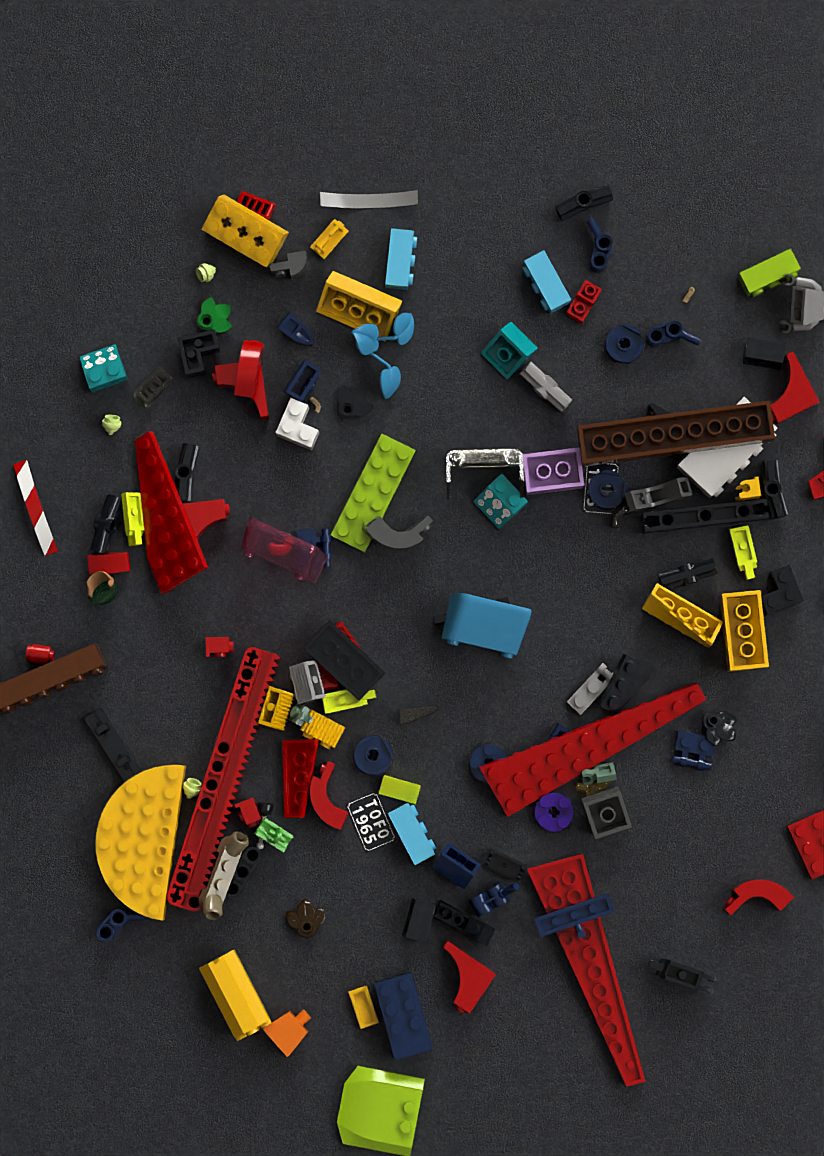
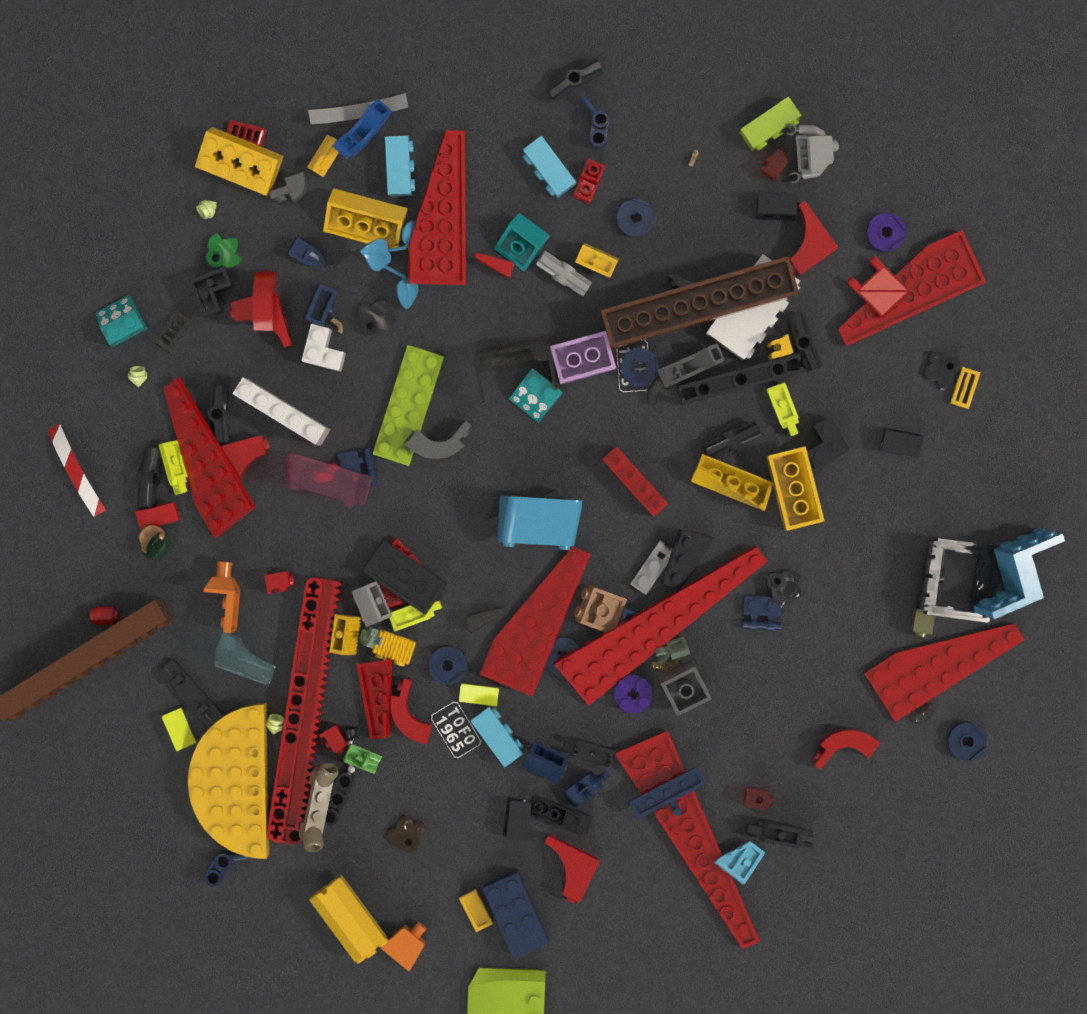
camera: 10 degrees left, 5 degrees up
dark blue beam [646,320,701,347] -> none
none -> neon yellow slope [162,708,196,751]
none -> orange plate [204,561,240,633]
none -> clear light blue arch [215,632,276,686]
none -> white brick [233,377,331,446]
none -> blue arch [333,99,393,159]
none -> red wing [408,130,466,285]
none -> red slope [475,253,514,279]
none -> red wing [479,547,591,697]
none -> medium nougat plate [574,585,627,632]
none -> yellow hinge [575,243,619,278]
none -> red brick [602,447,668,517]
none -> medium azure wing [714,841,765,884]
none -> clear red brick [743,785,773,811]
none -> clear red brick [759,149,789,181]

